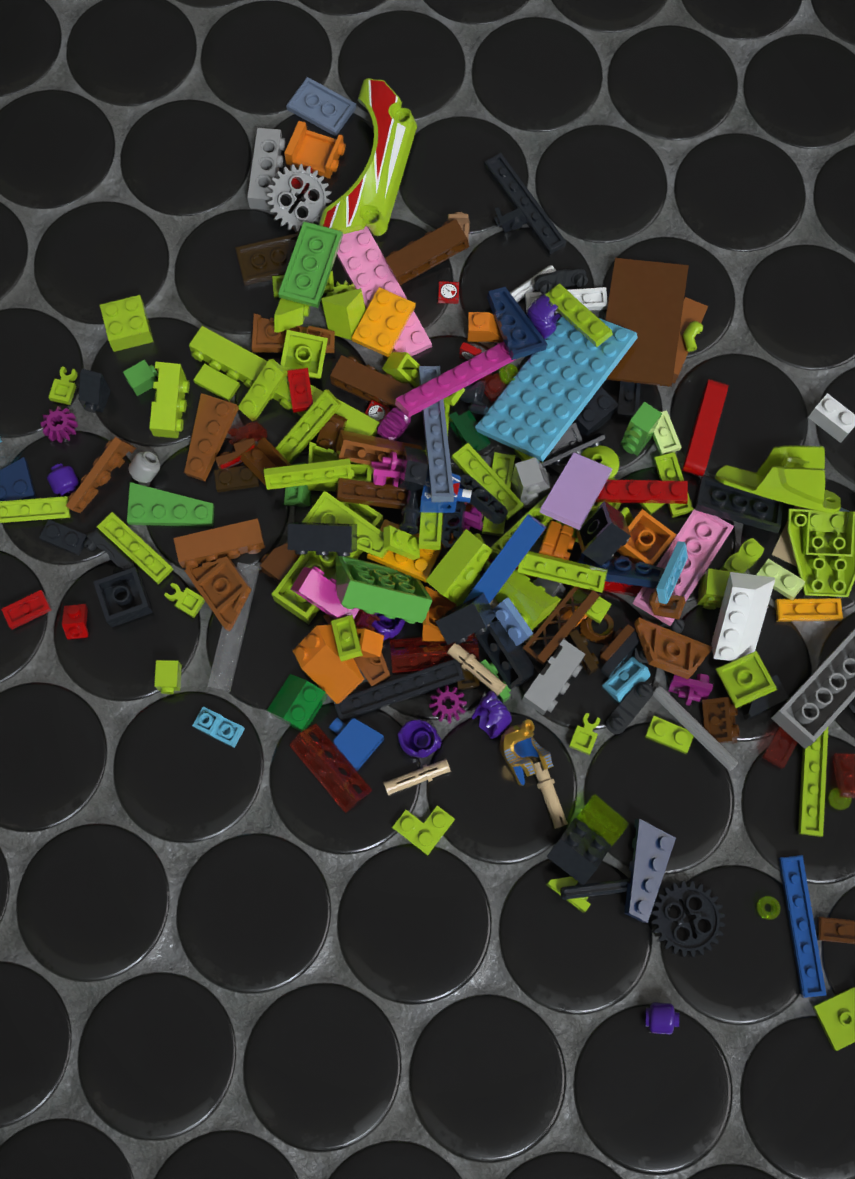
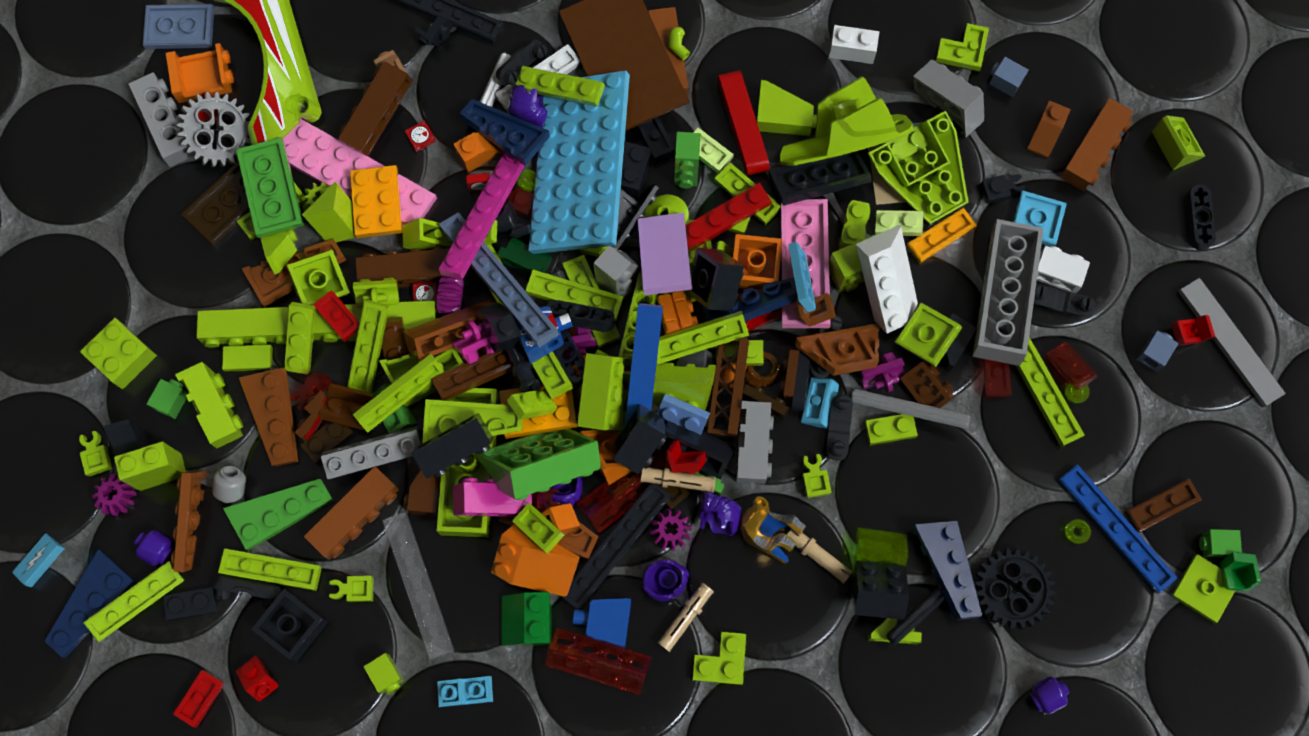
camera: 30 degrees left, 0 degrees up
dark orange wing [184,557,252,631] -> none
none -> lime brick [114,441,186,491]
none -> light grey brick [321,426,422,479]
none -> lime hips [353,277,399,306]
none -> red bracket [666,440,707,474]
none -> lime slope [757,80,817,136]

